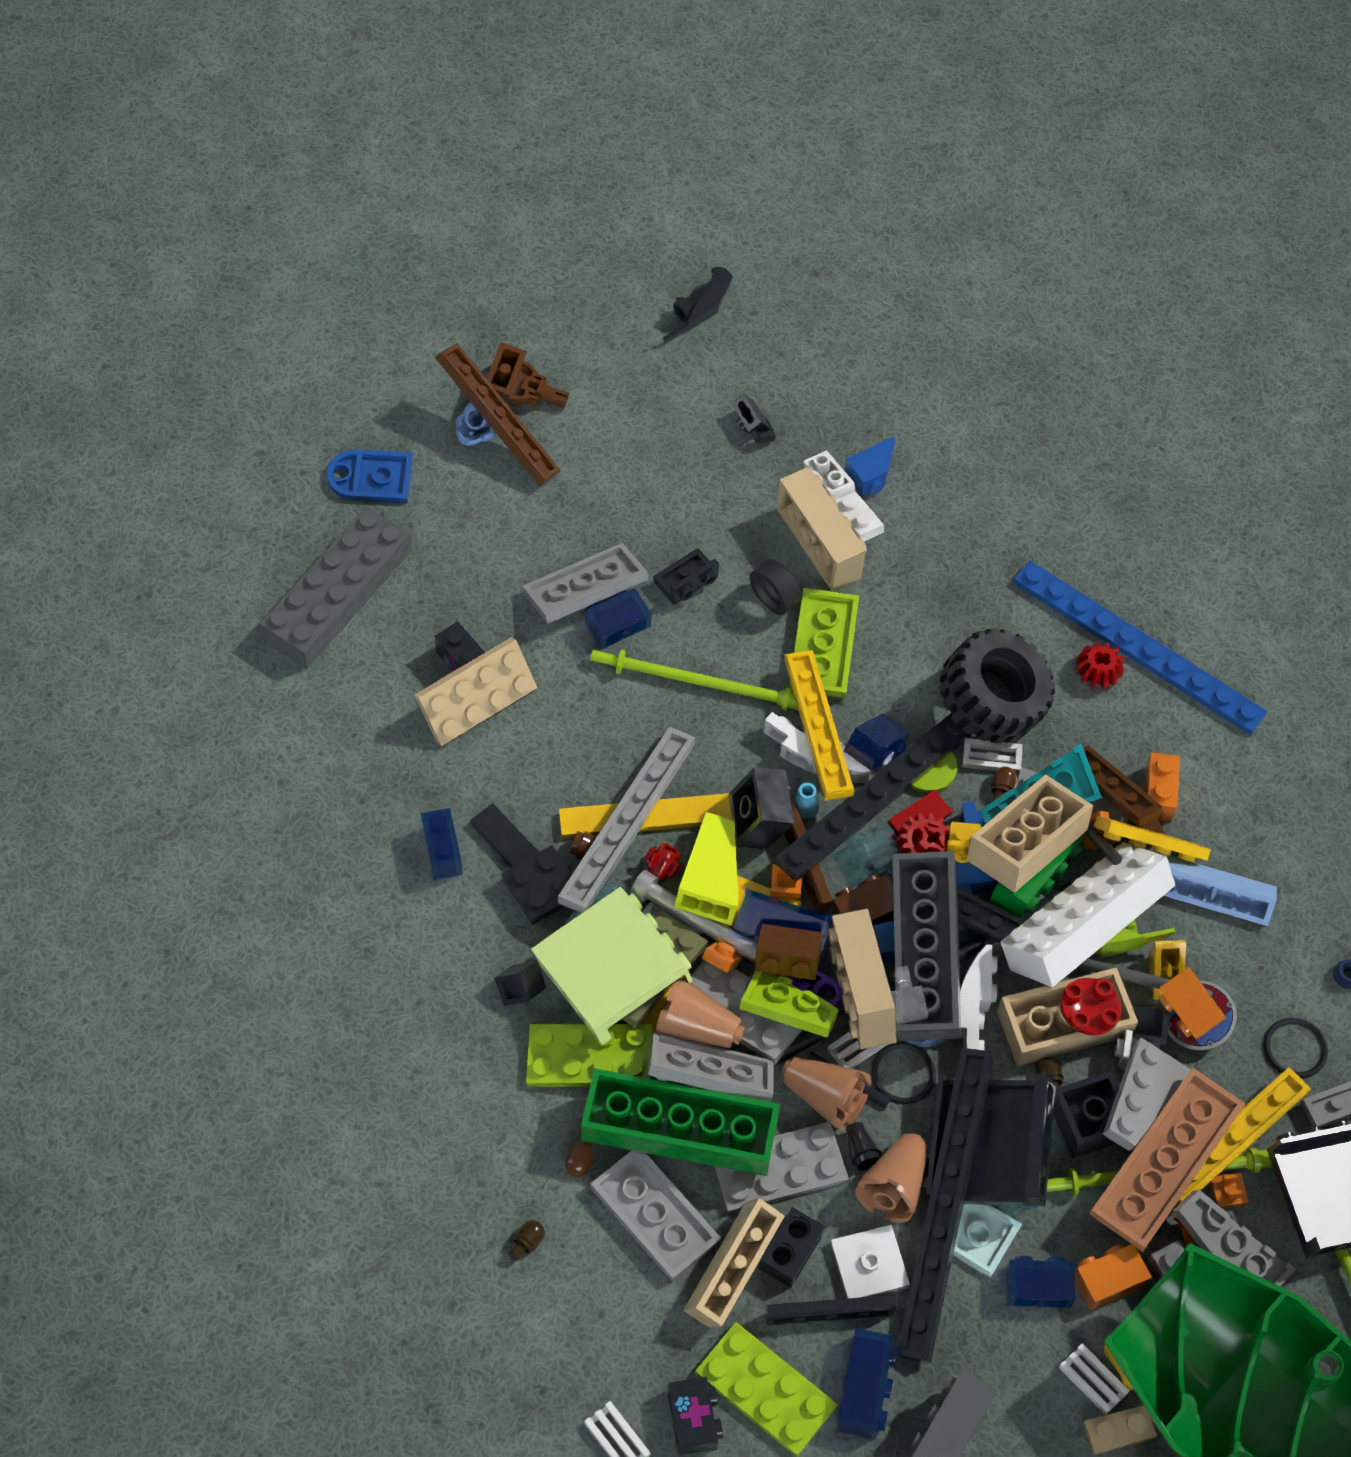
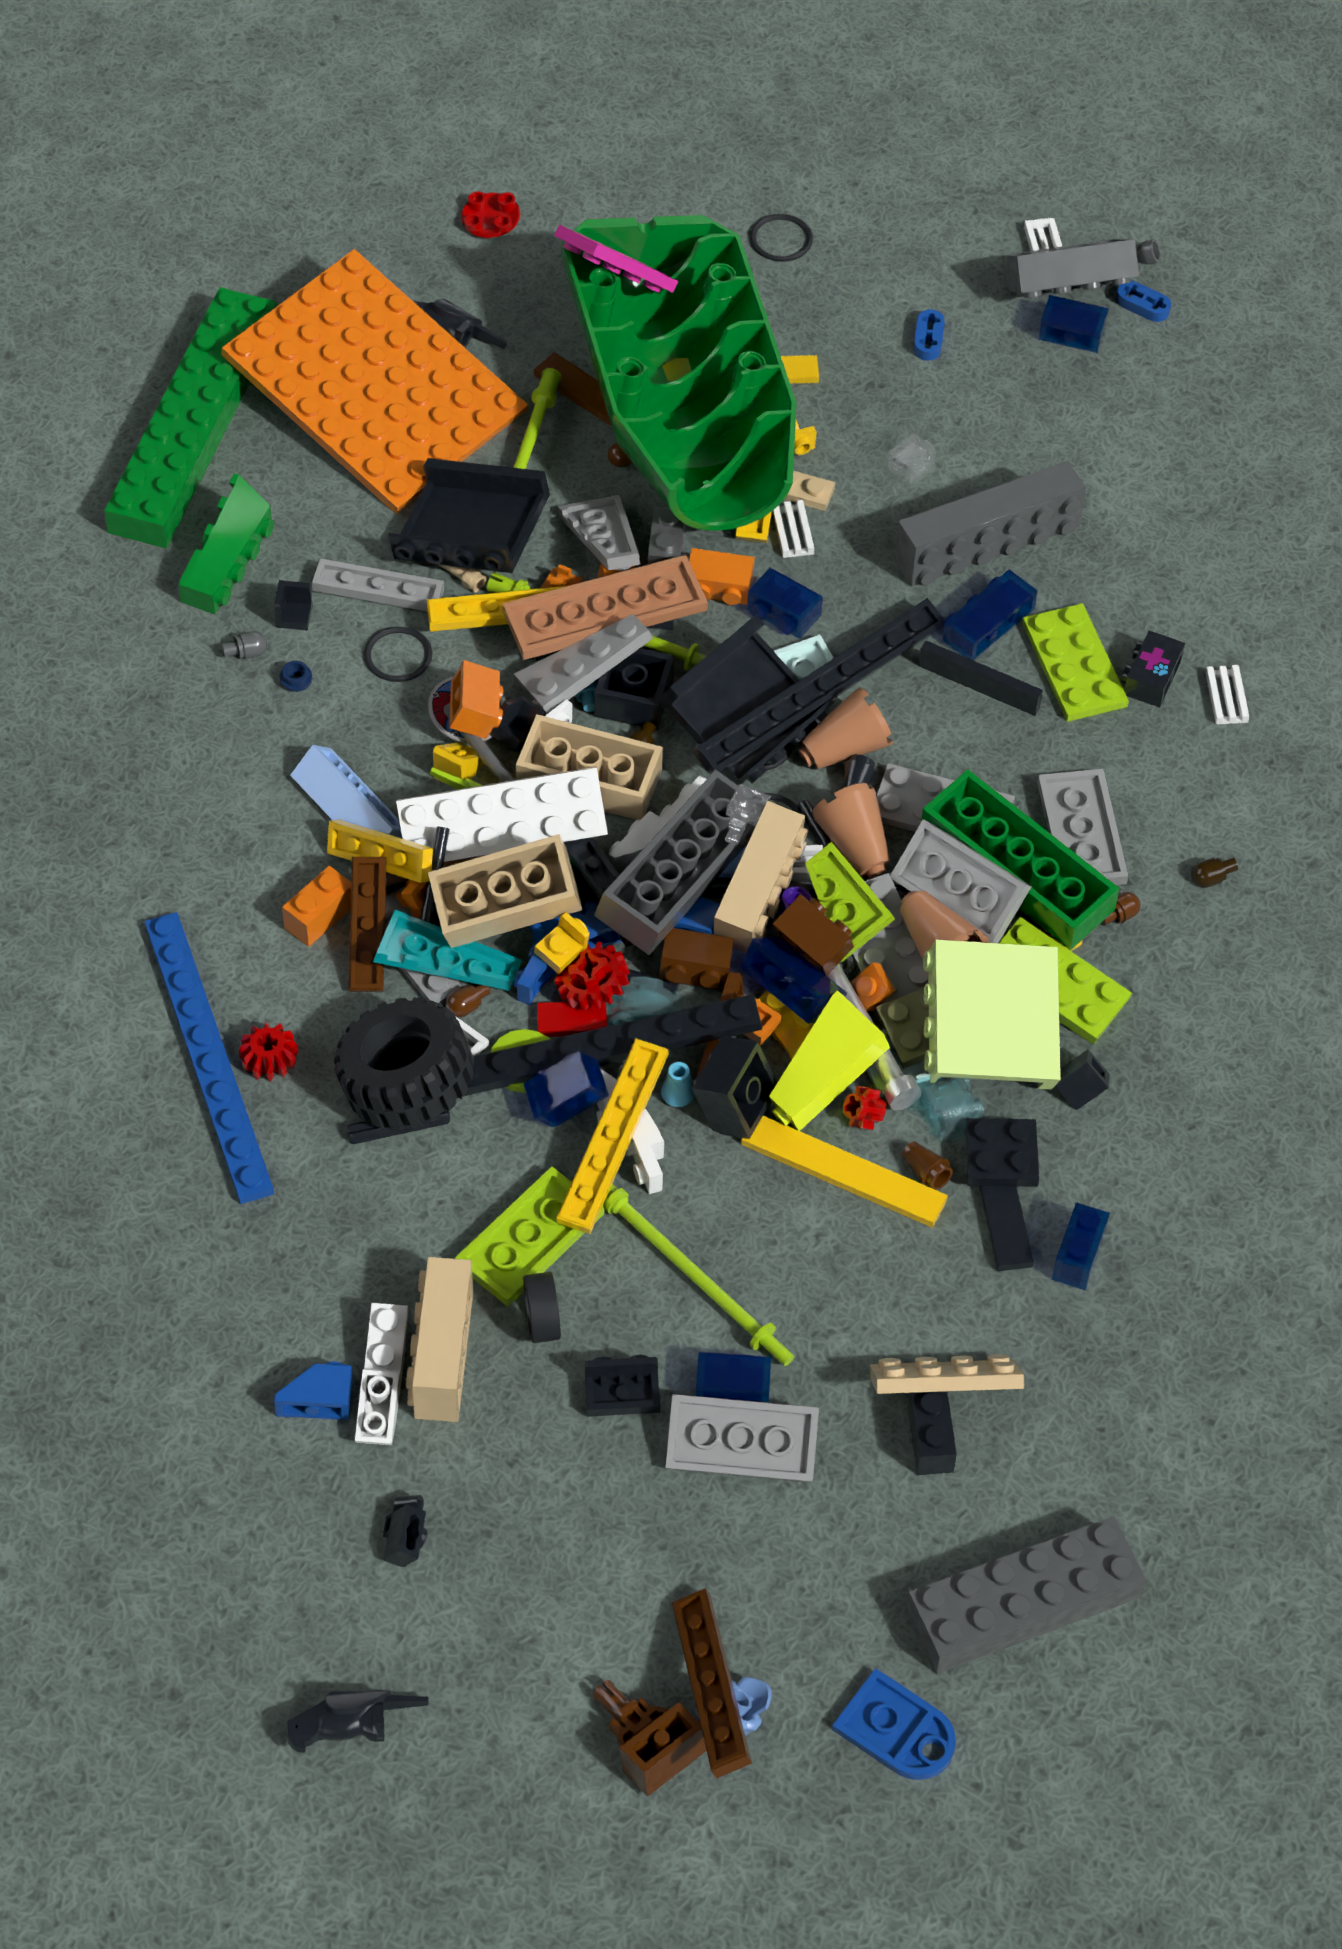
camera: 145 degrees left, 5 degrees down
light grey plate [558,727,695,913] -> none
tan brick [683,1198,785,1328] -> none
black brick [758,1207,825,1288] -> none
white plate [830,1225,910,1298] -> none
red dish [1060,978,1121,1036] -> none

